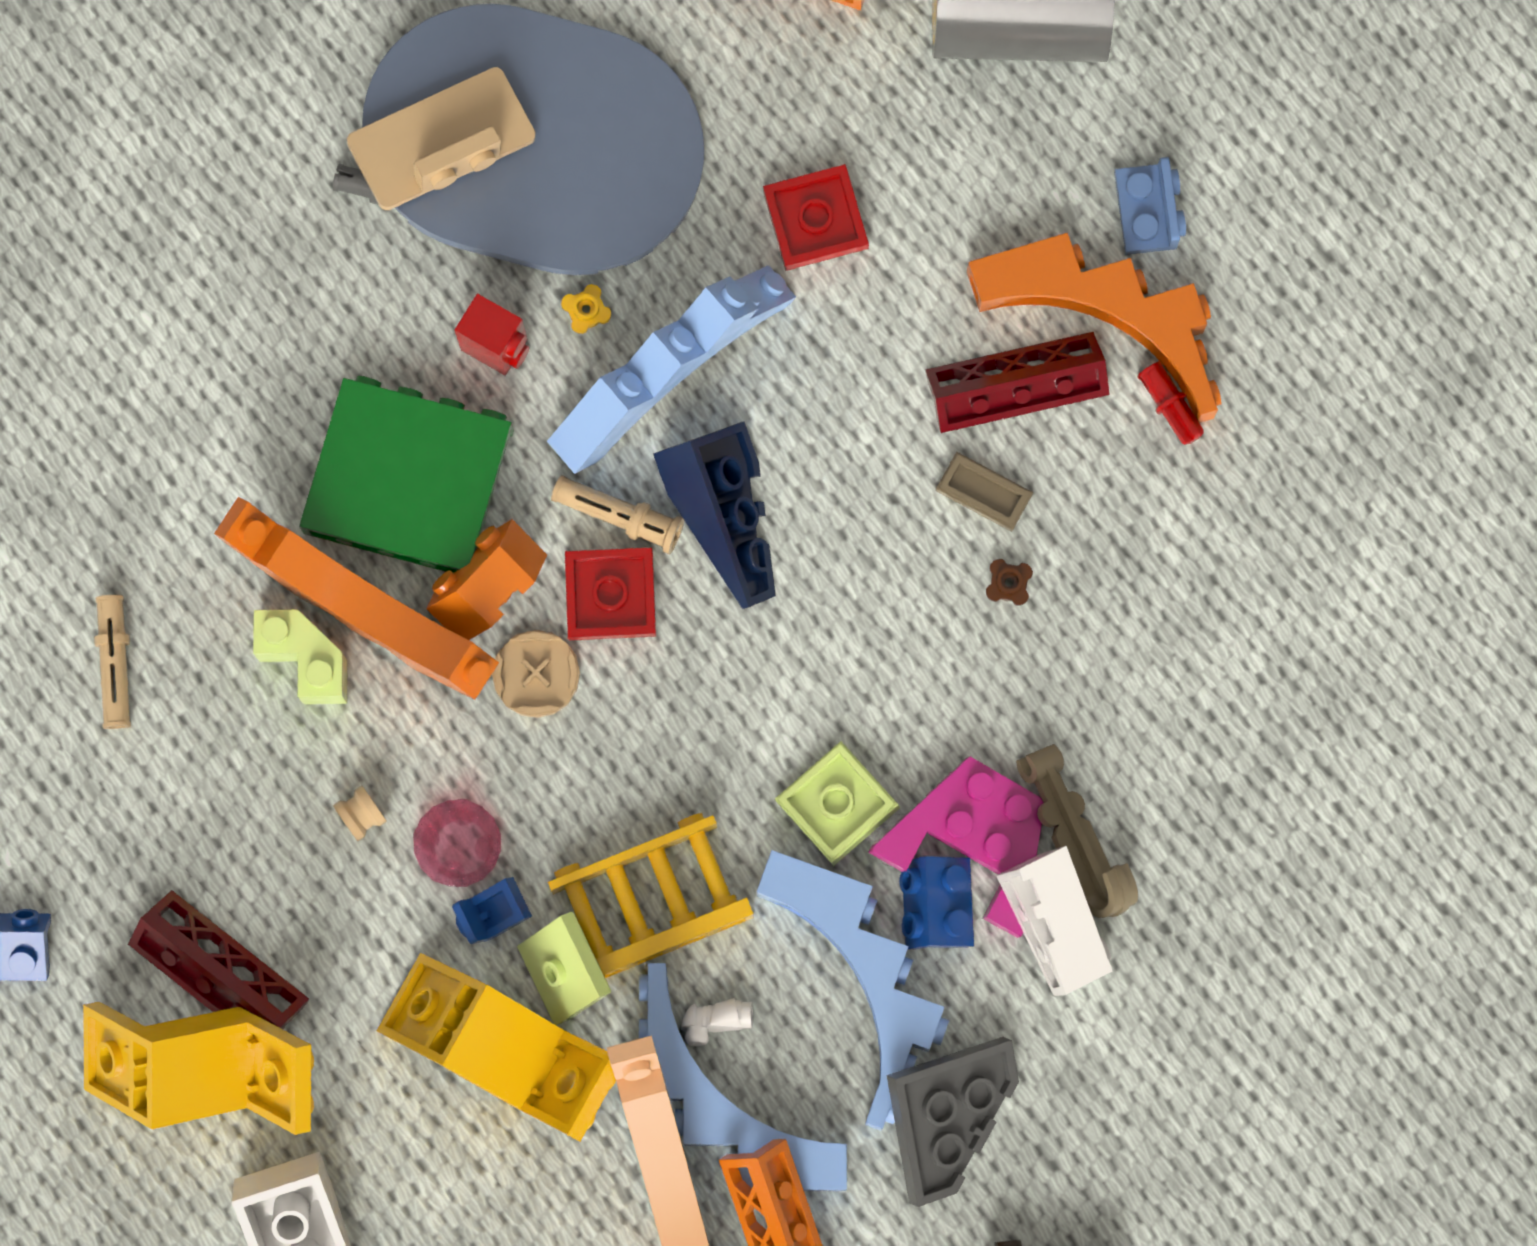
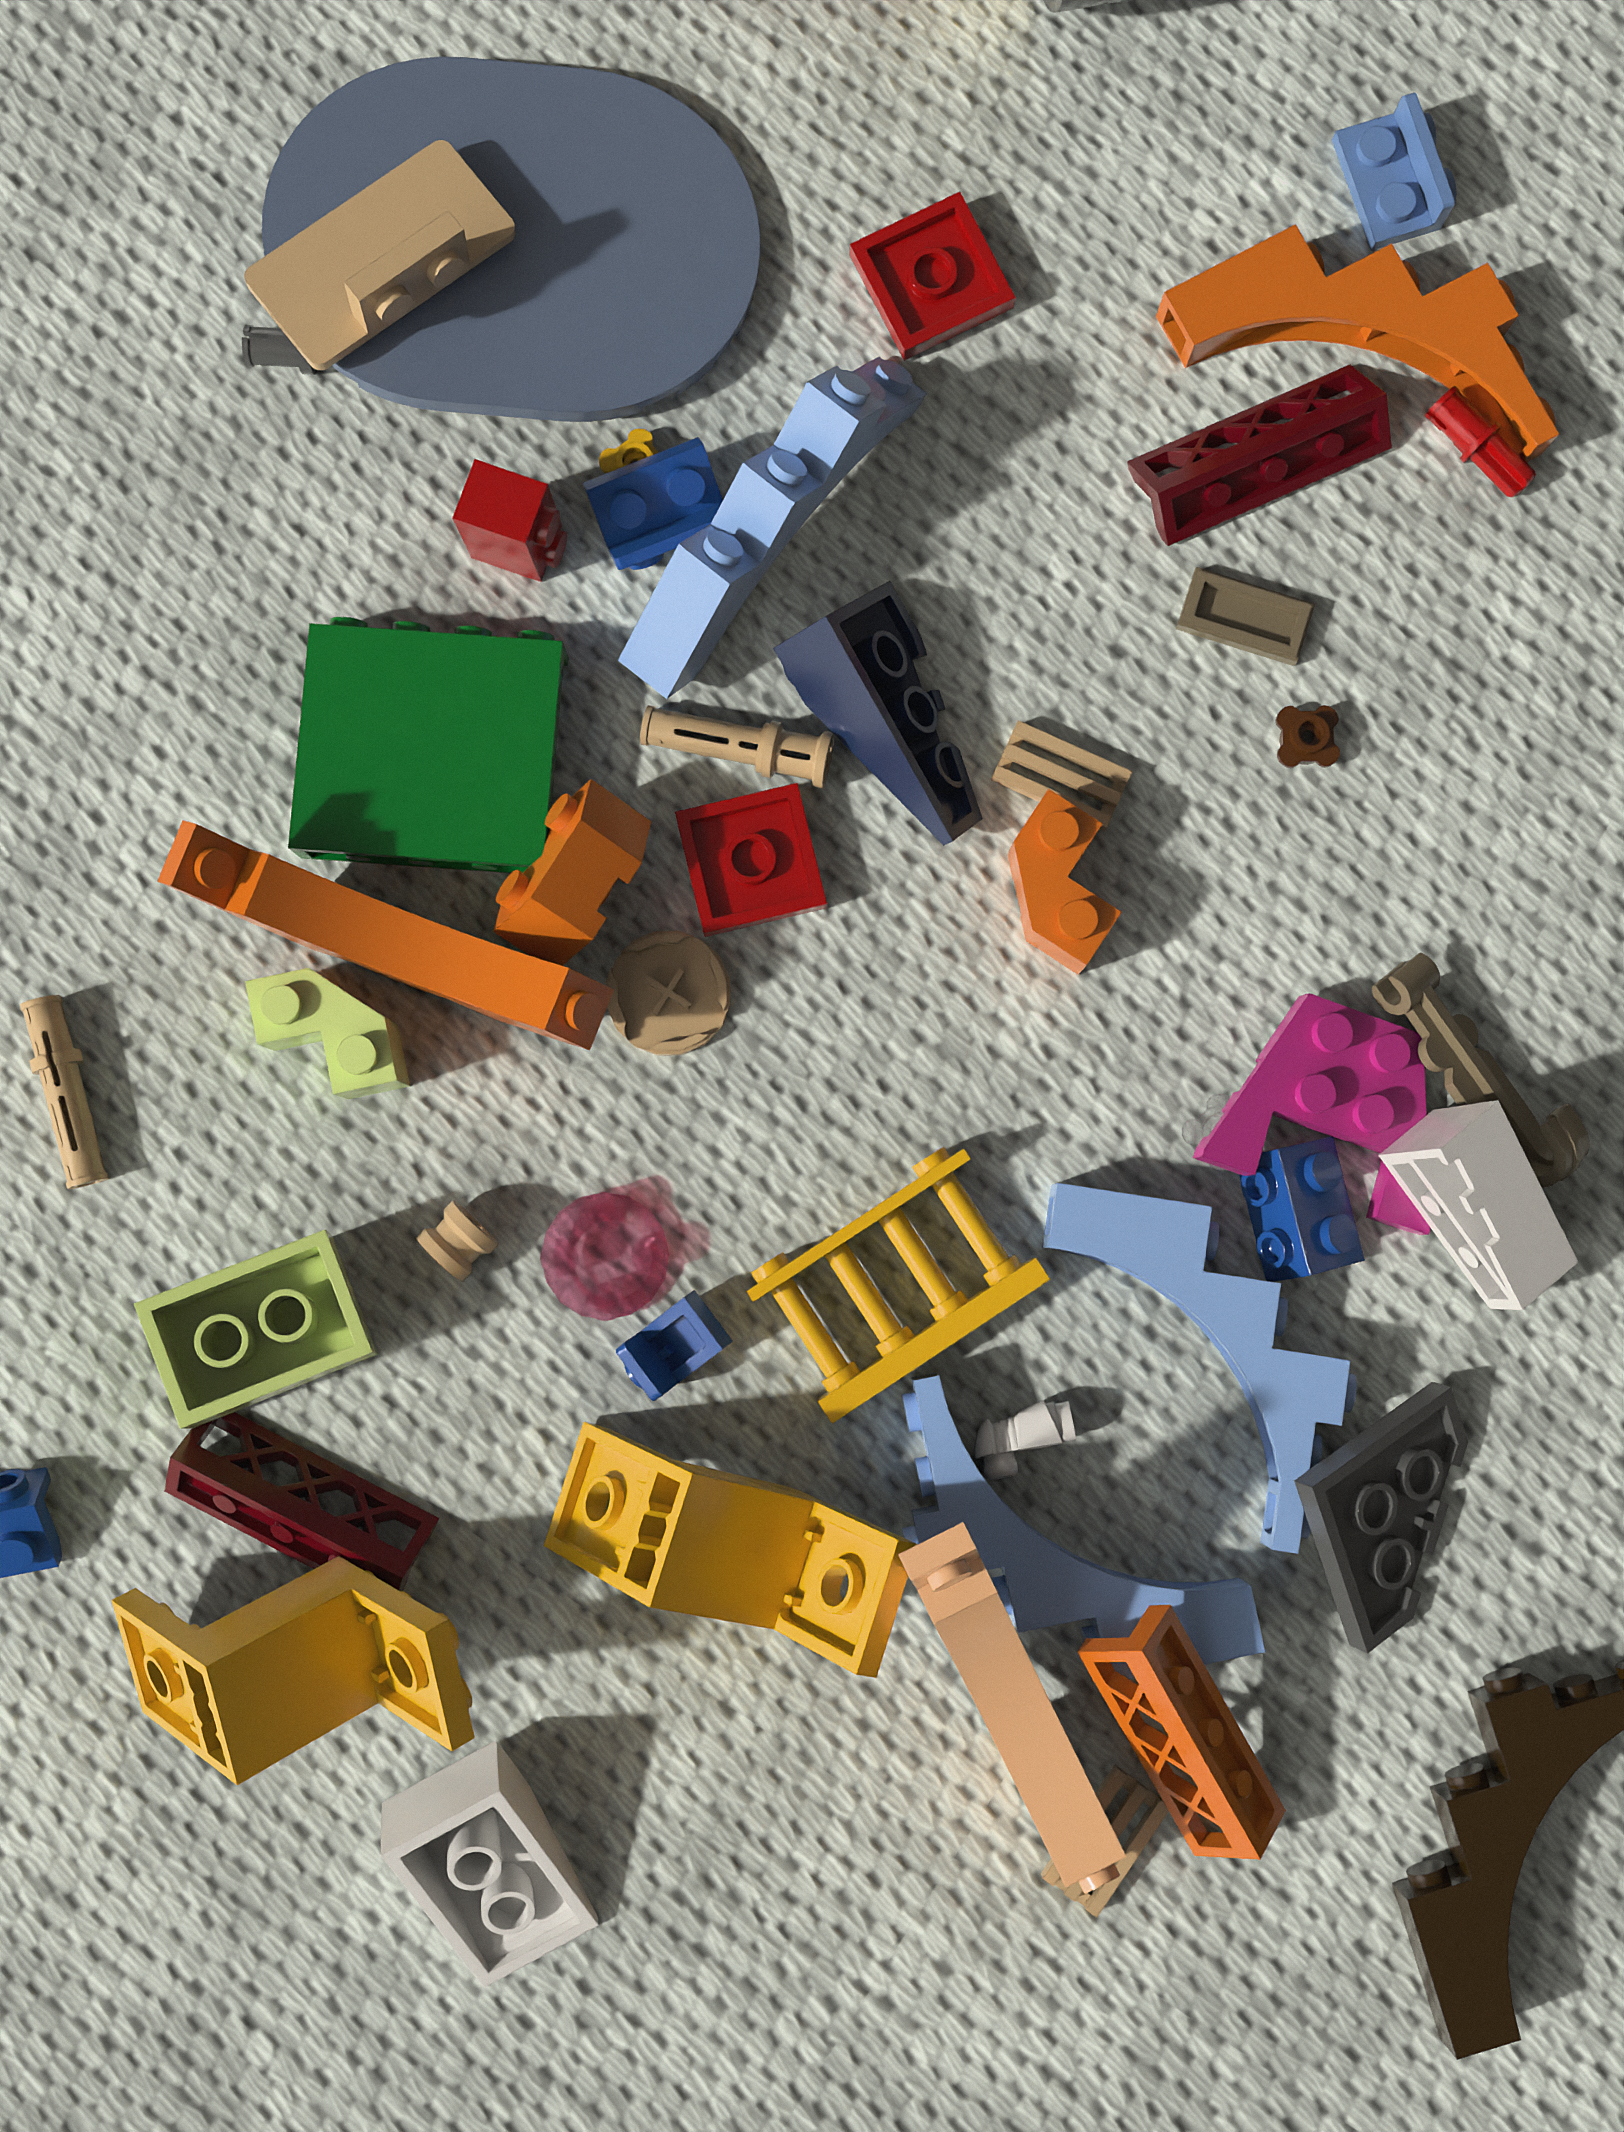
camera: 10 degrees left, 5 degrees up
yellowish green plate [517,911,611,1026] -> none
yellowish green plate [775,741,900,866] -> none
none -> yellowish green brick [134,1230,378,1429]
none -> blue bracket [582,437,723,570]
none -> tan tile [991,720,1132,831]
none -> orange brick [1008,789,1122,975]

